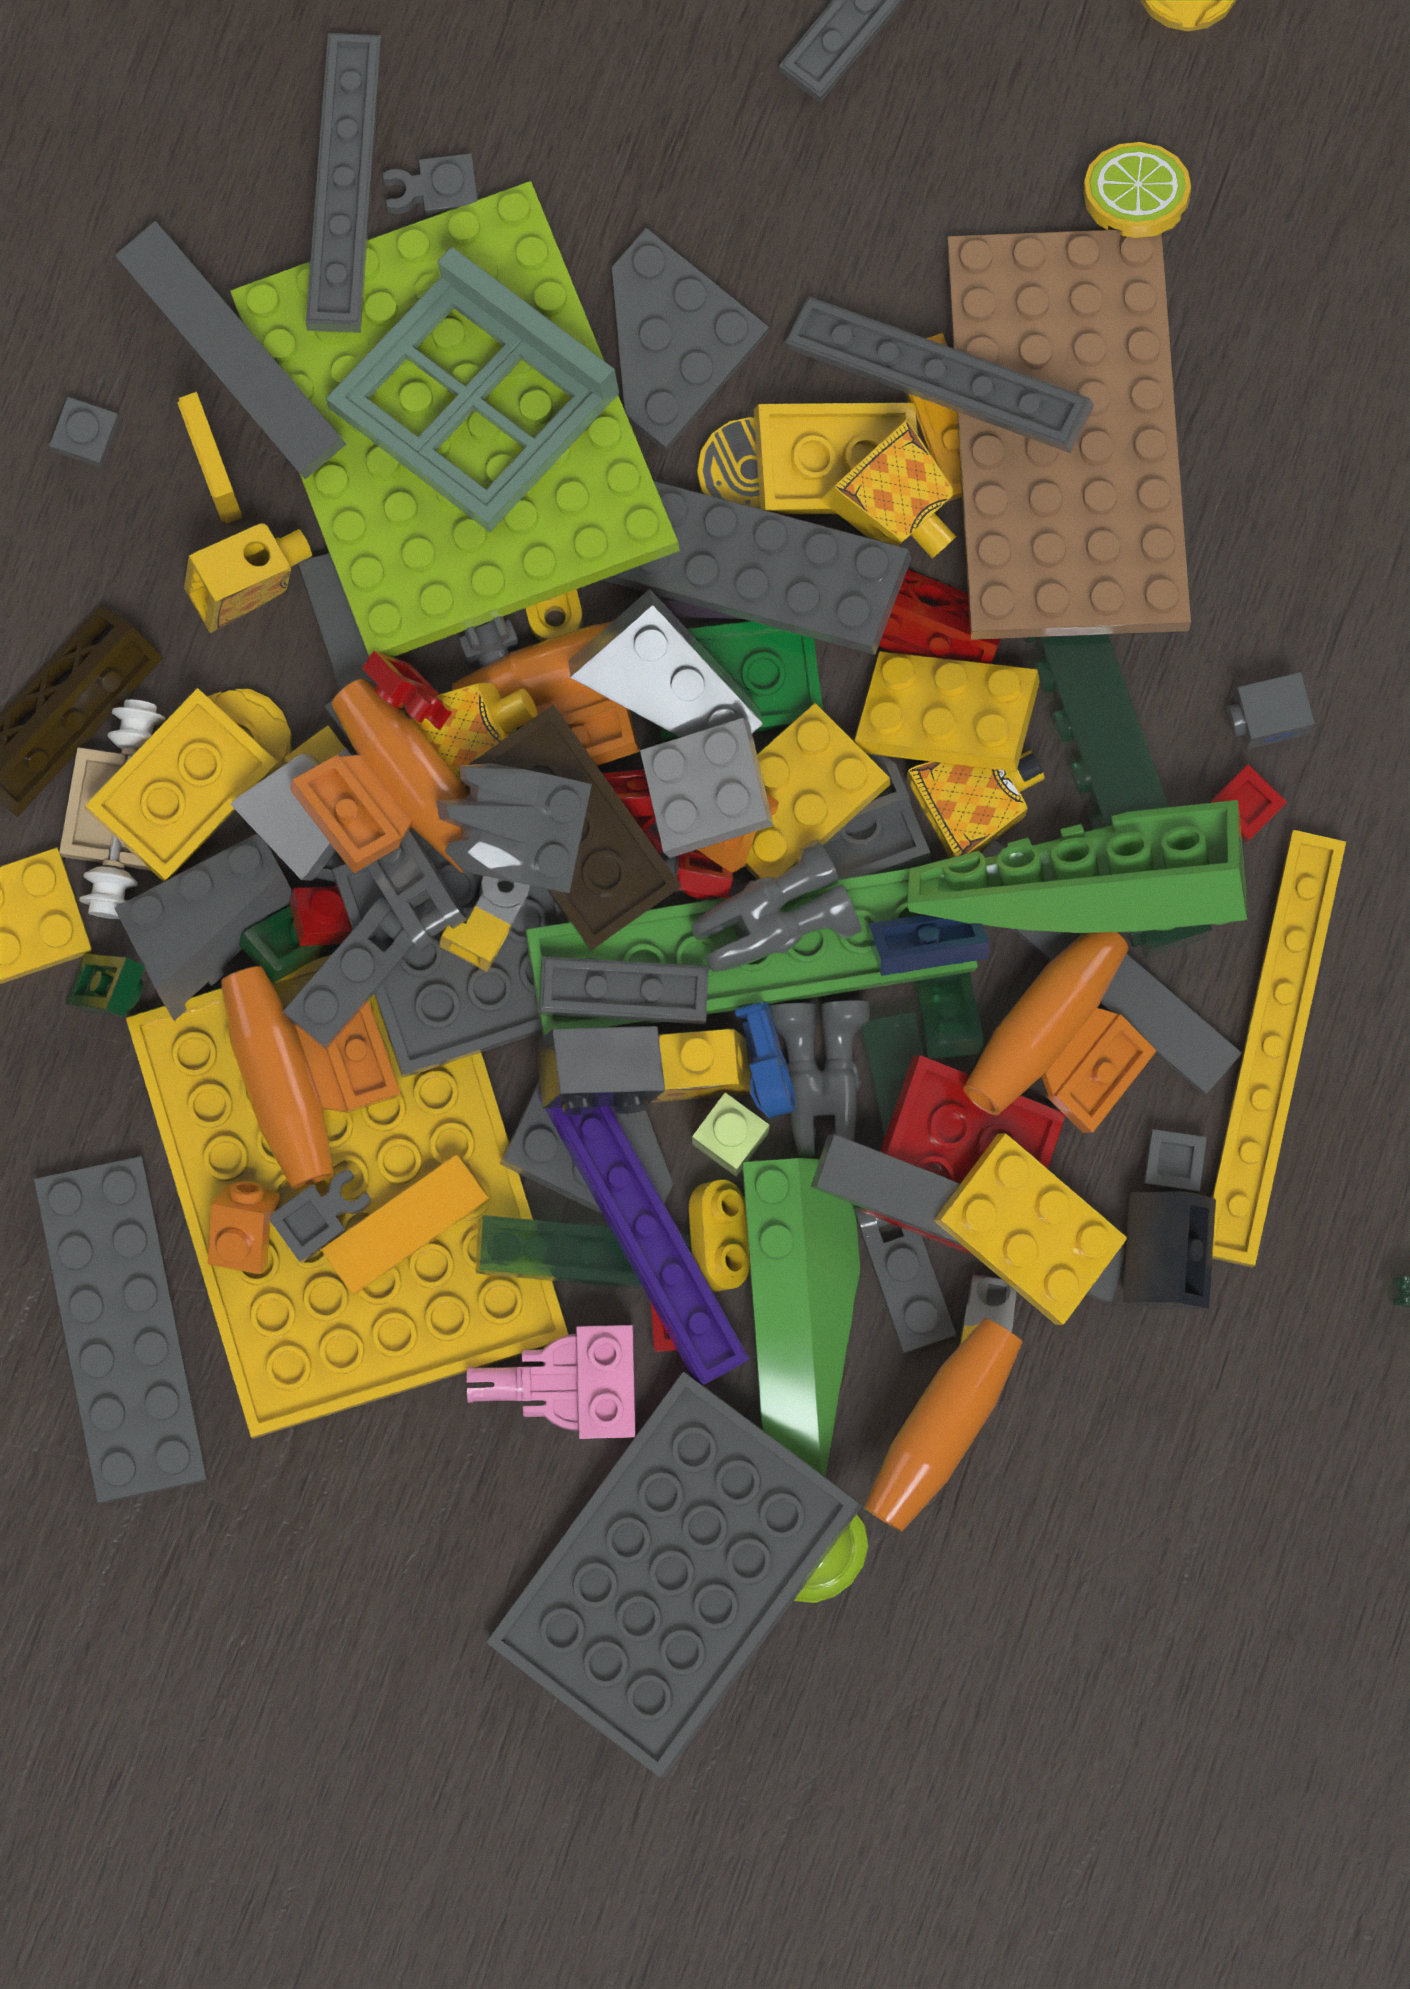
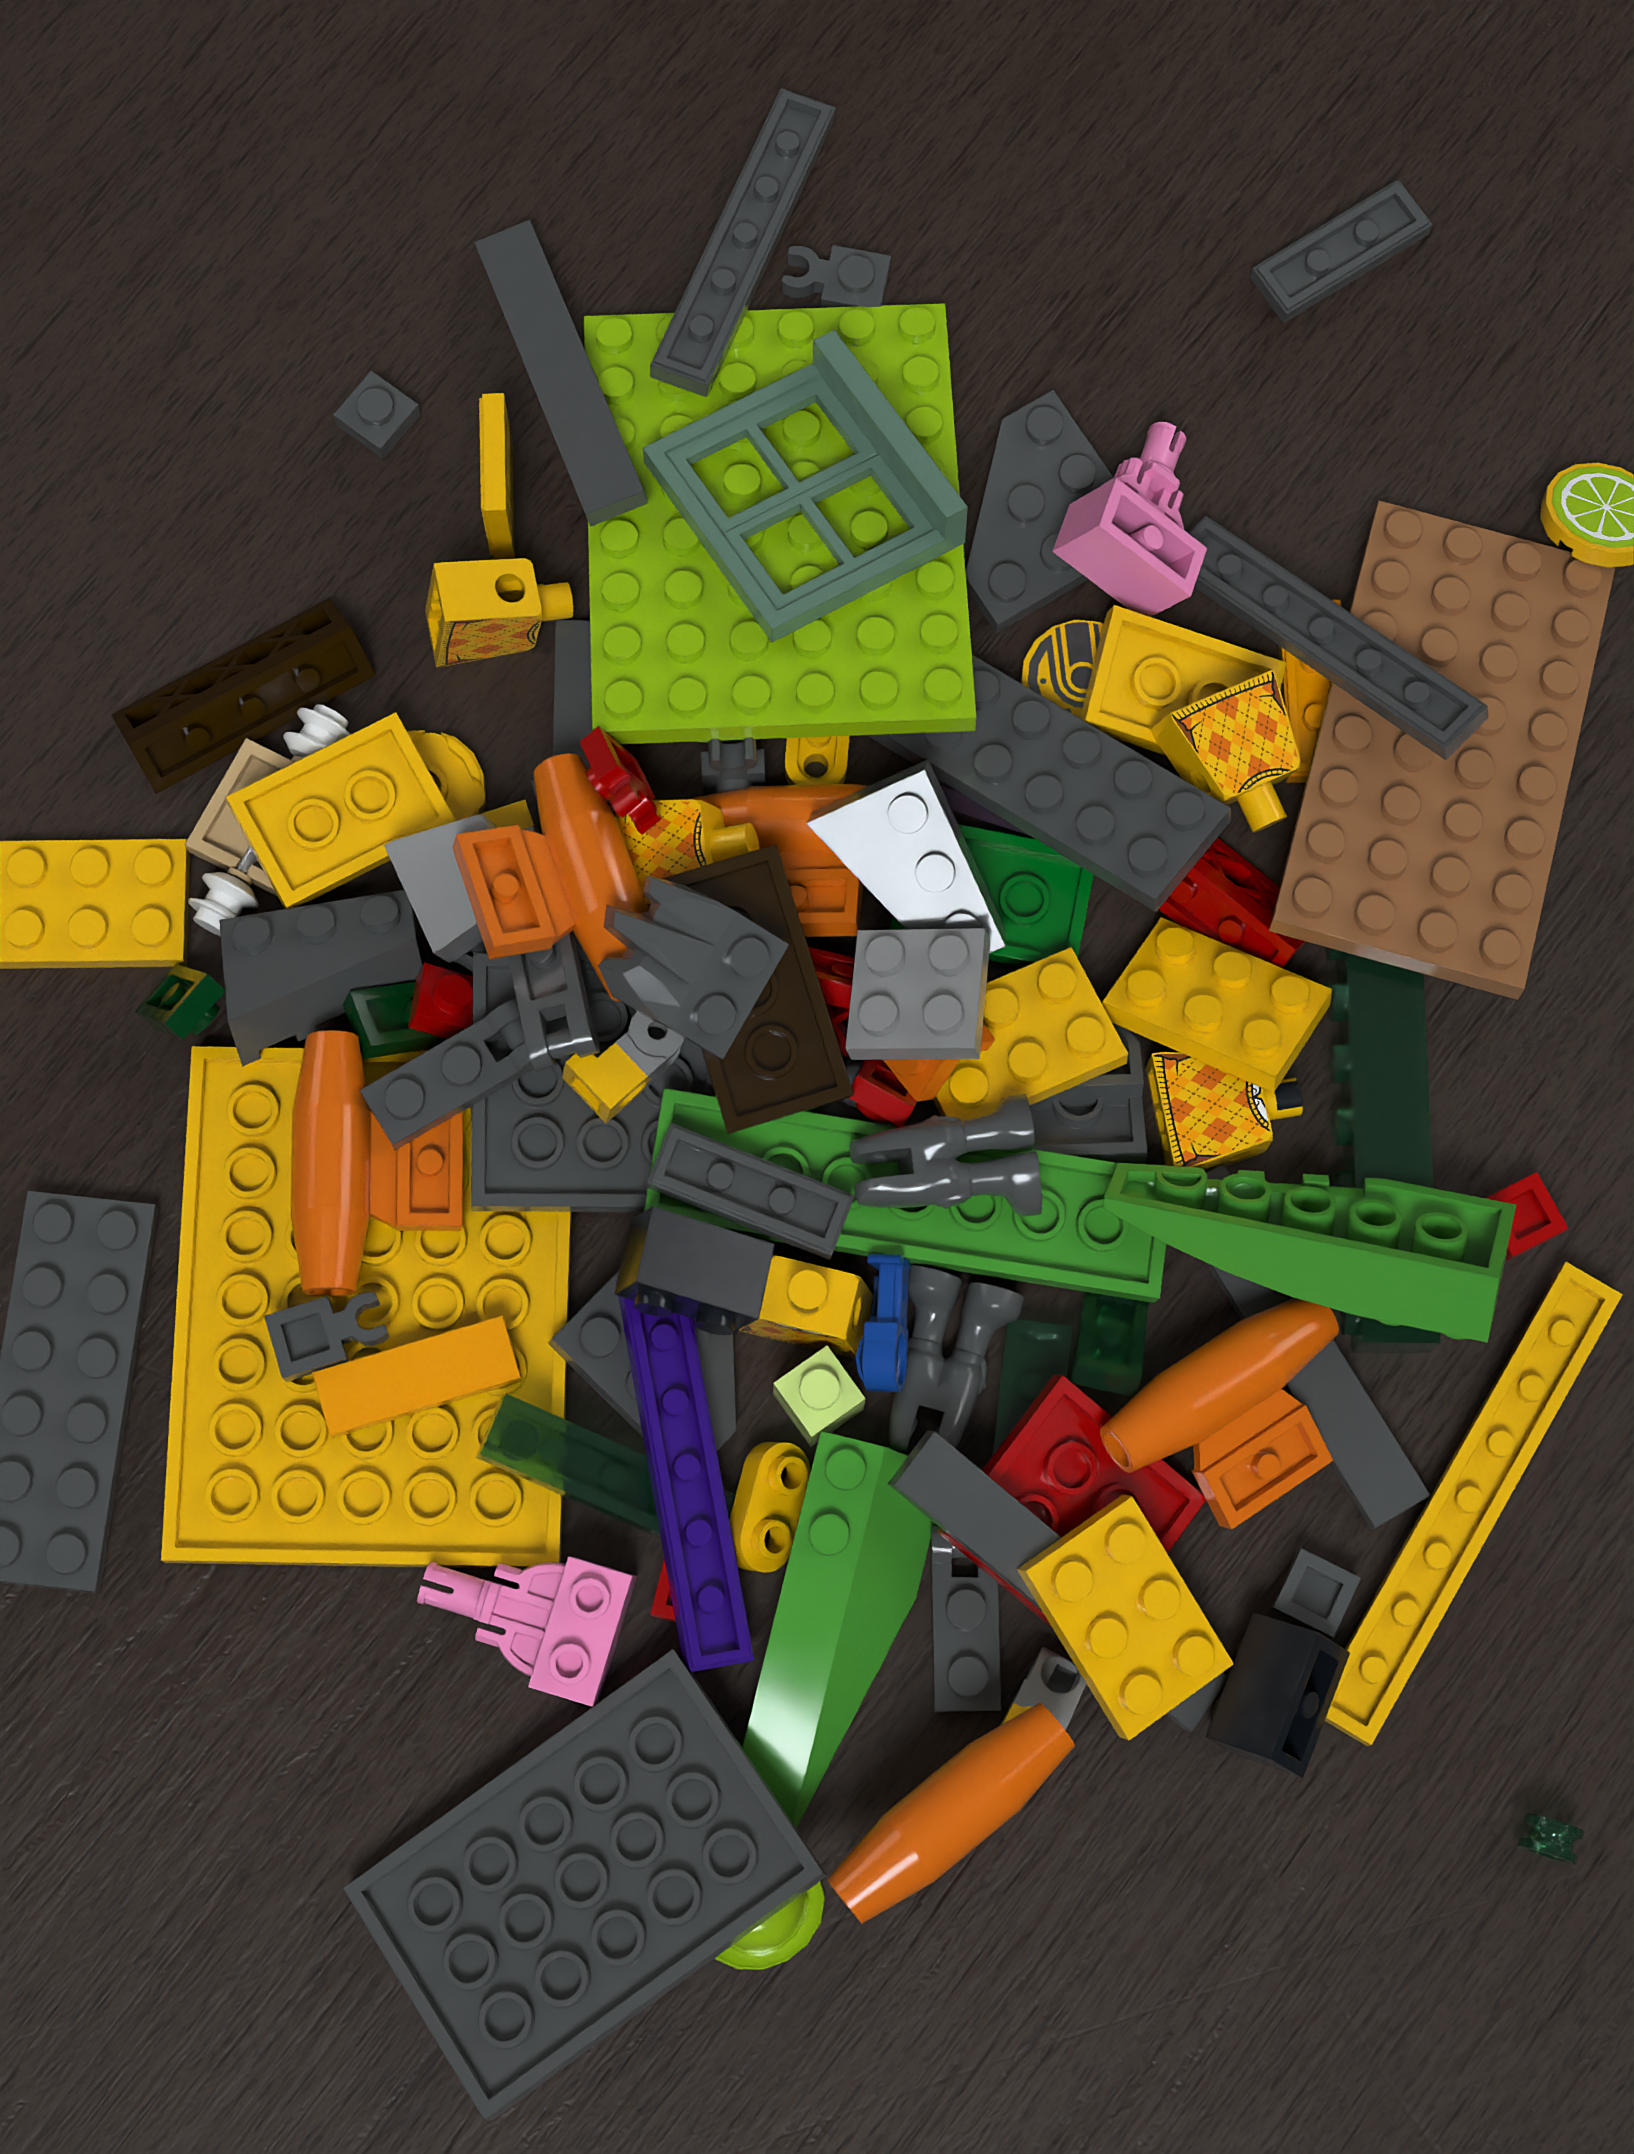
camera: 15 degrees right, 5 degrees down
orange bracket [208,1181,280,1274] -> none
dark blue plate [869,915,989,976] -> none
dark grey brick [1227,672,1315,750] -> none
none -> bright pink brick [1052,422,1207,617]

